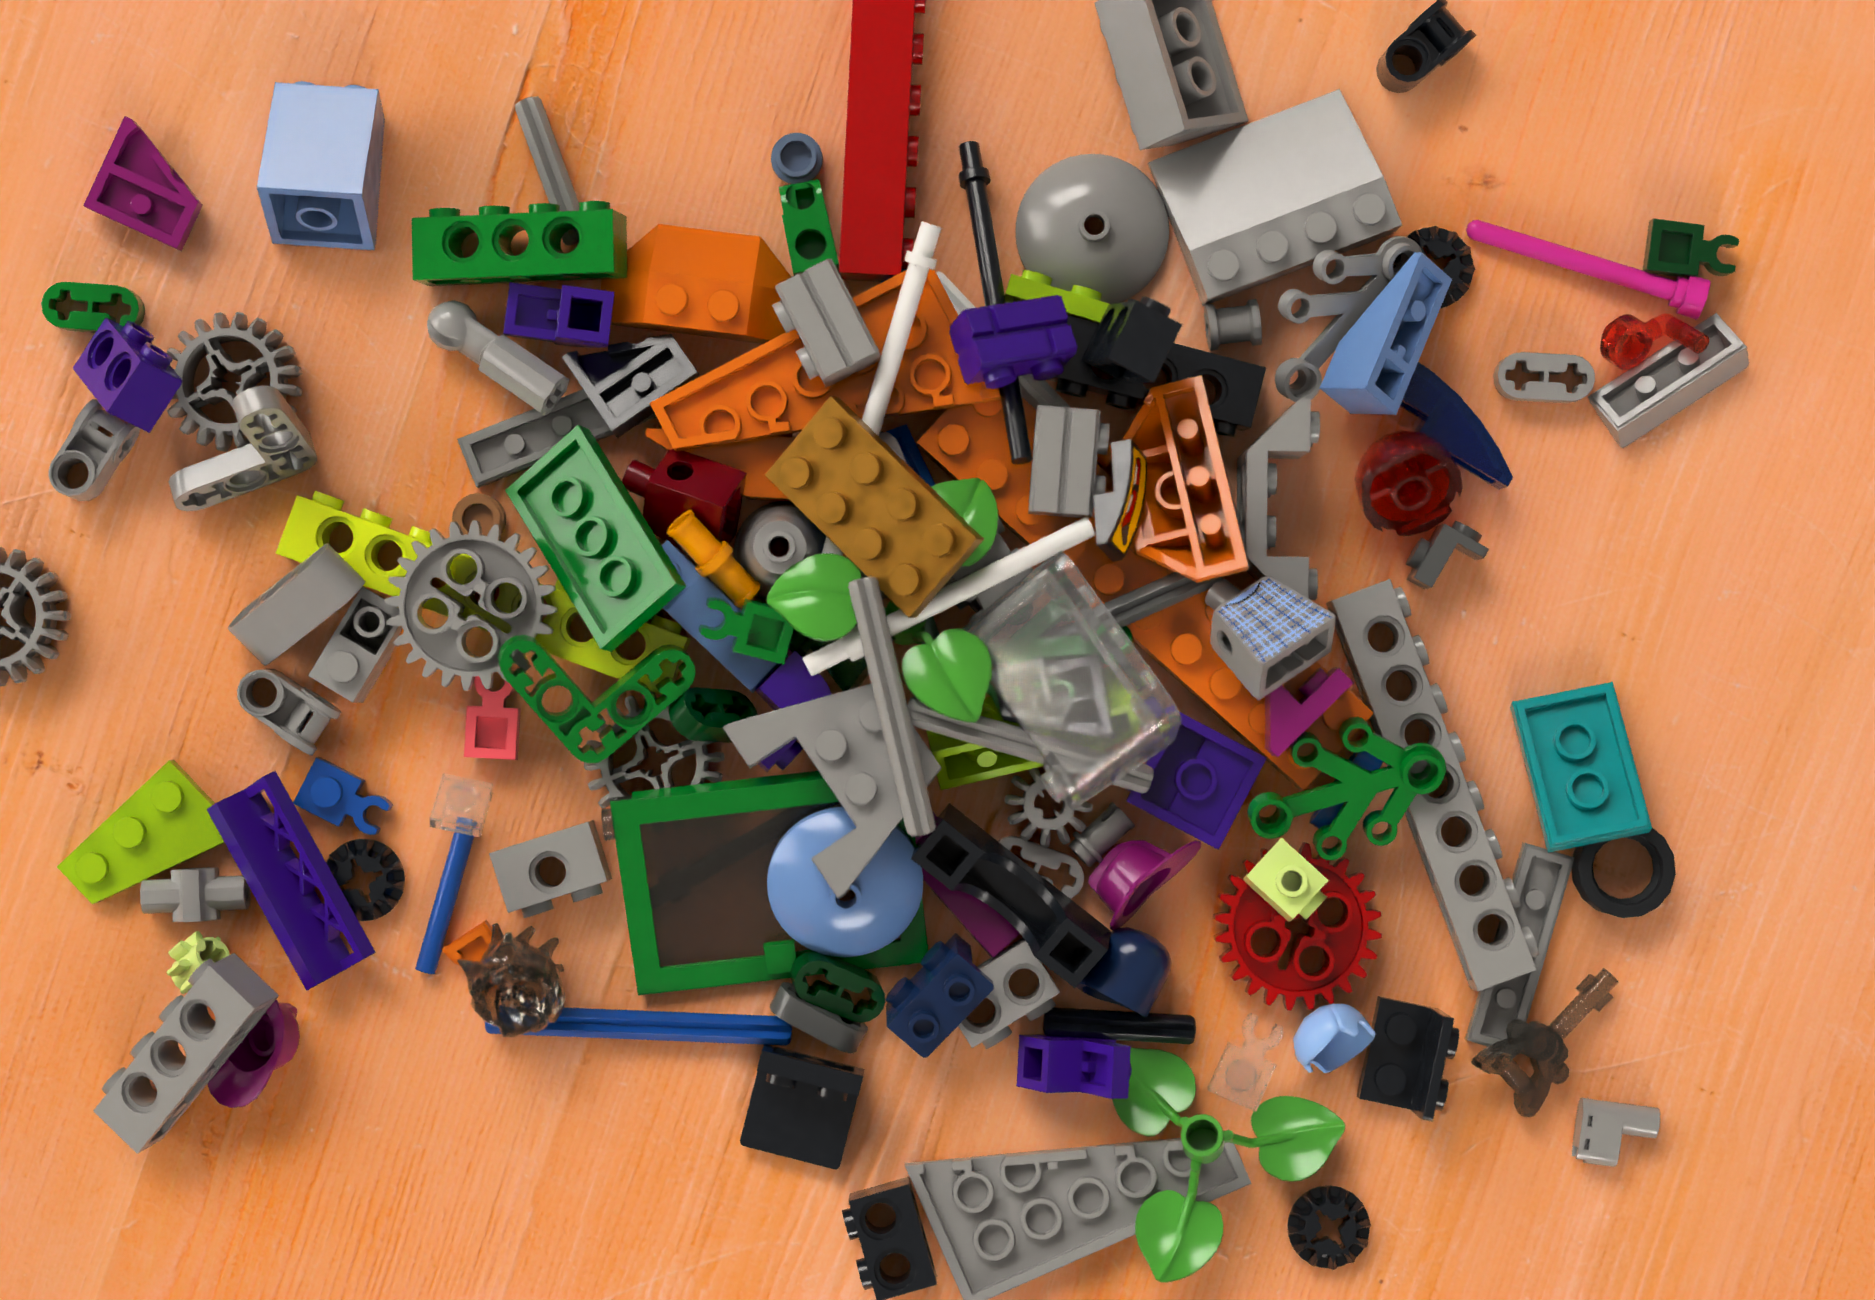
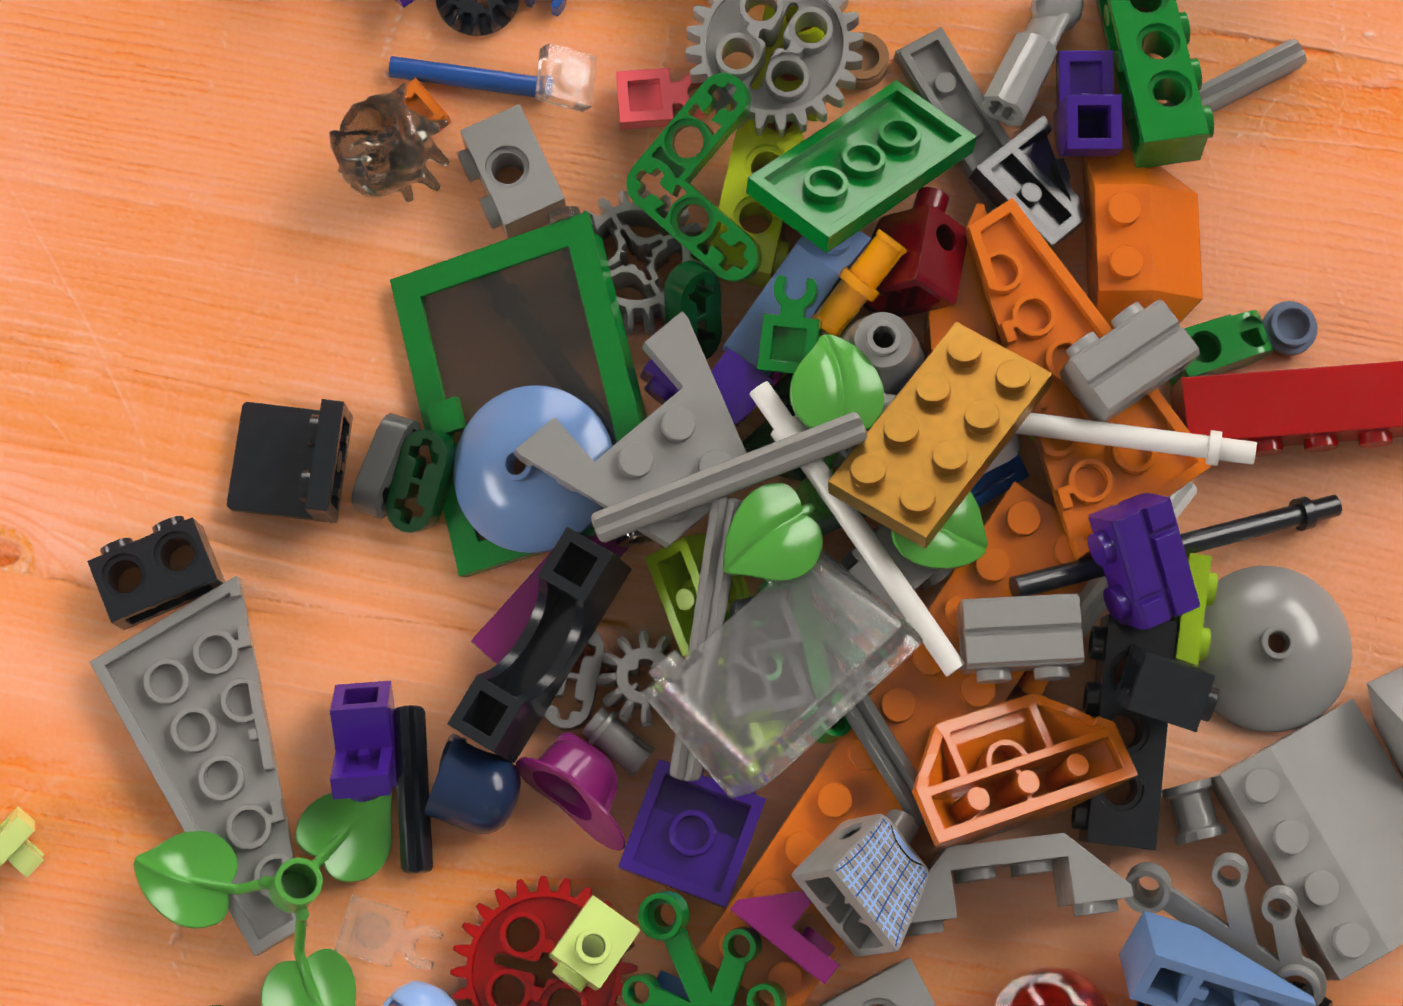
camera: 80 degrees right, 10 degrees down
blue axle [485,1005,792,1046] -> none
dark blue bracket [886,933,994,1058] -> none
light grey brick [958,938,1060,1049] -> none
slope [1093,439,1147,562] -> none

